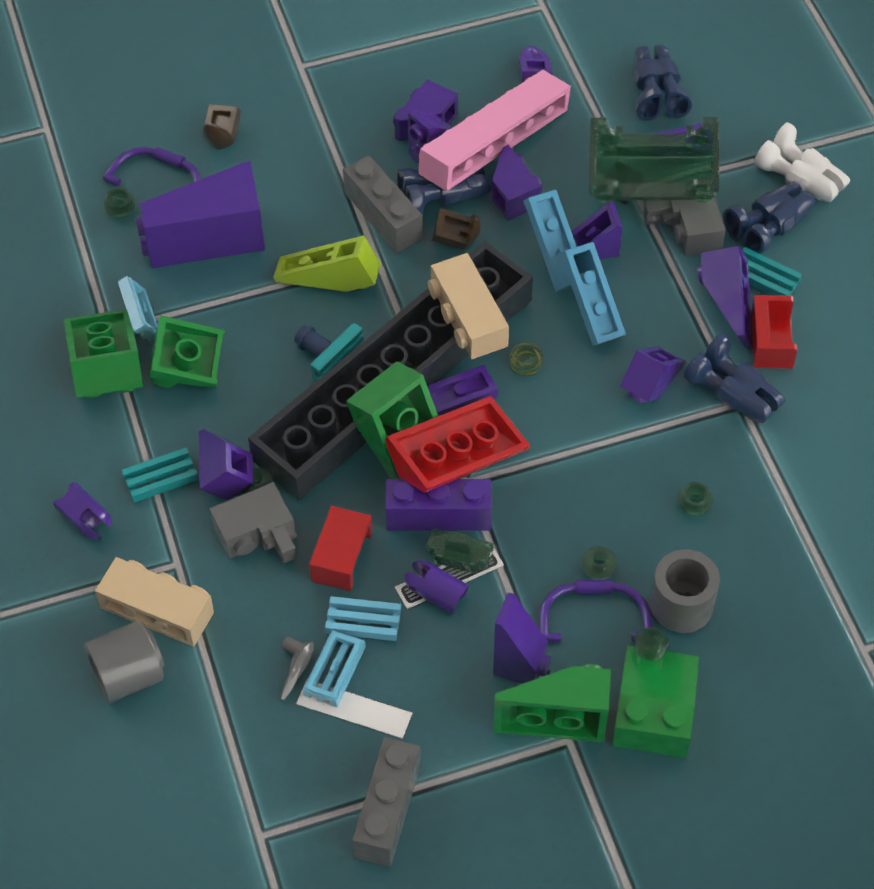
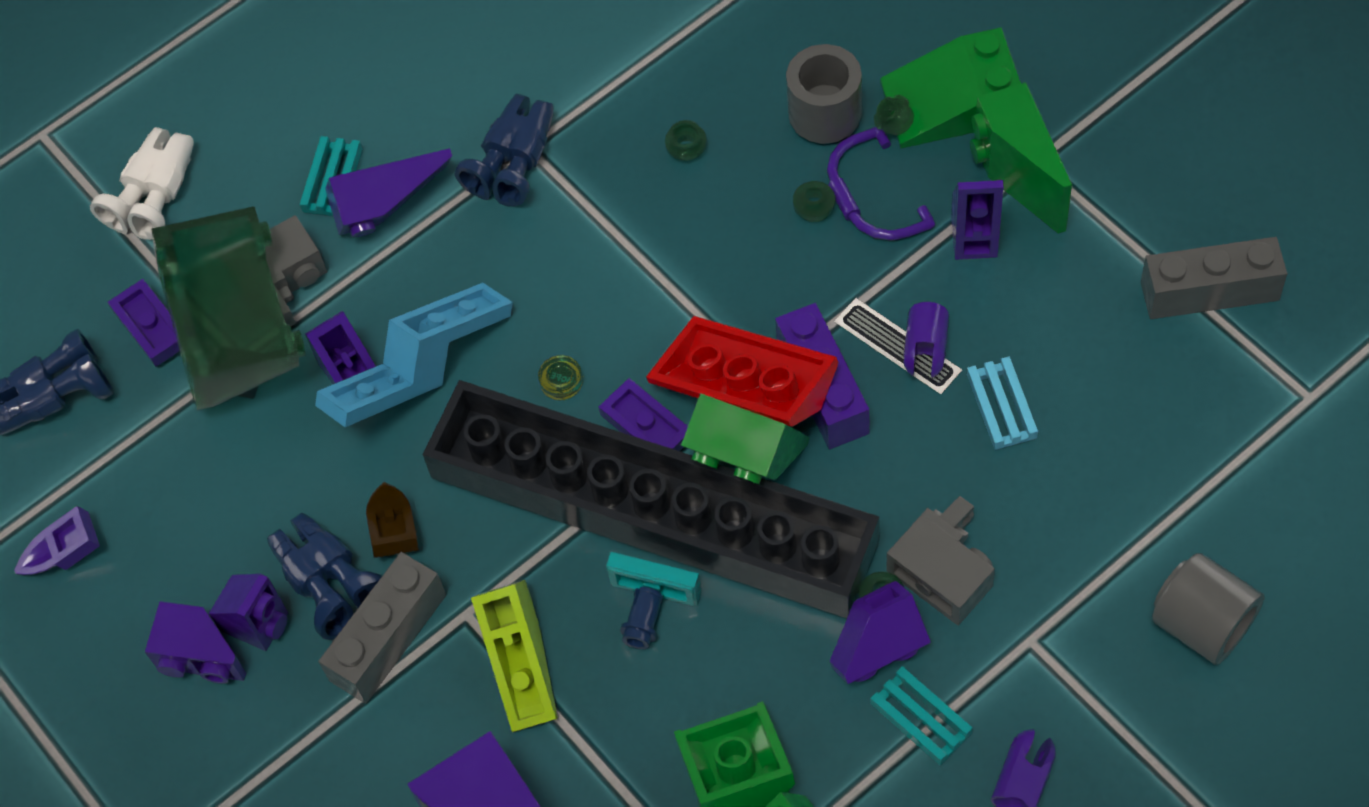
camera: 105 degrees left, 5 degrees up
tan brick [95,557,214,647] -> none
dark grey bar [280,636,314,701] -> none
white sticker [296,679,412,738] -> none
medium azure tile [302,630,366,707] -> none
red panel [309,506,373,591] -> none
bright pink brick [418,70,571,191] -> none
clear green piece [426,528,494,574] -> none
tan brick [427,253,509,360] -> none
dark purple slope [492,144,543,221] -> none
dark purple slope [620,346,686,403] -> none
dark blue piece [723,181,816,254] -> none
red panel [751,295,797,369] -> none

